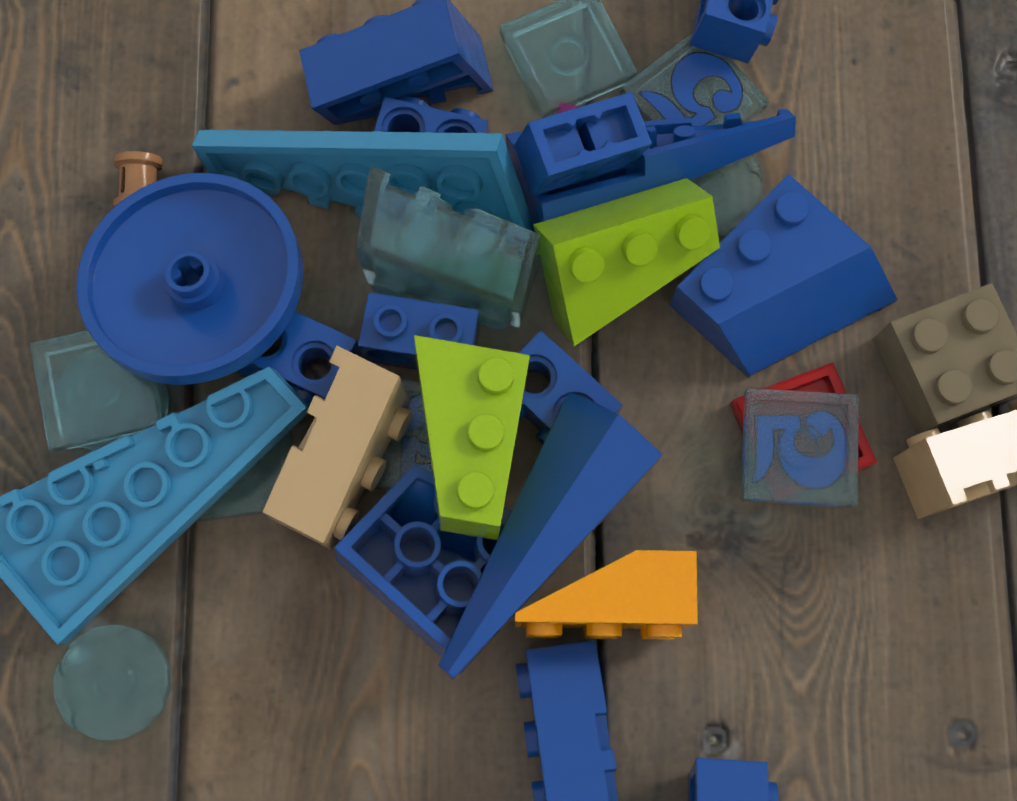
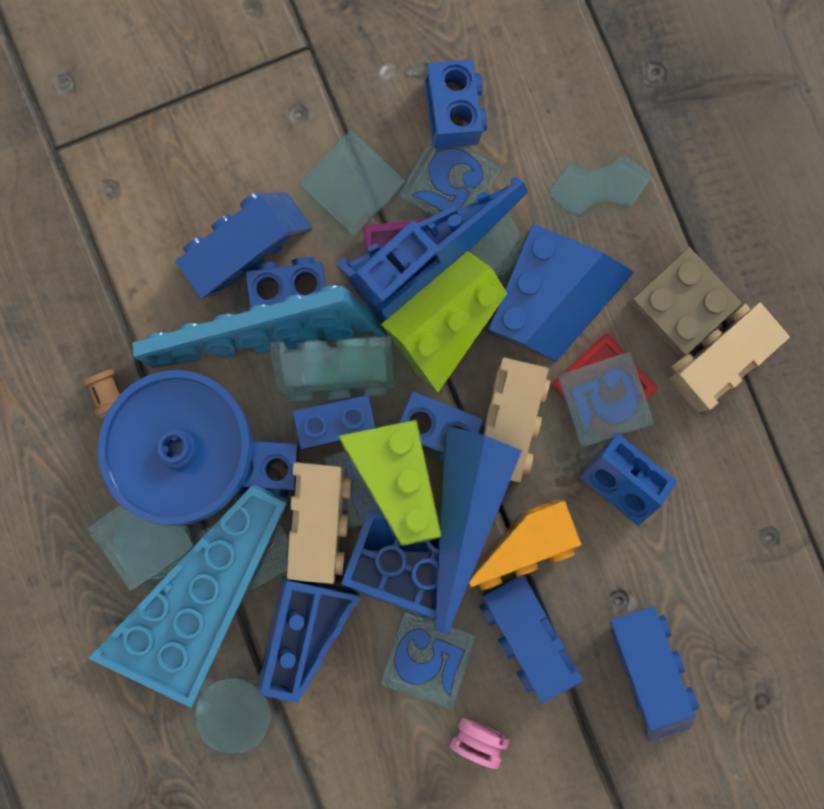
camera: 25 degrees left, 10 degrees up
none -> blue wedge [257,576,362,703]
none -> tile [380,611,477,709]
none -> tan wedge [483,358,550,482]
none -> clear light blue tile [548,154,653,216]
none -> blue brick [579,433,677,526]

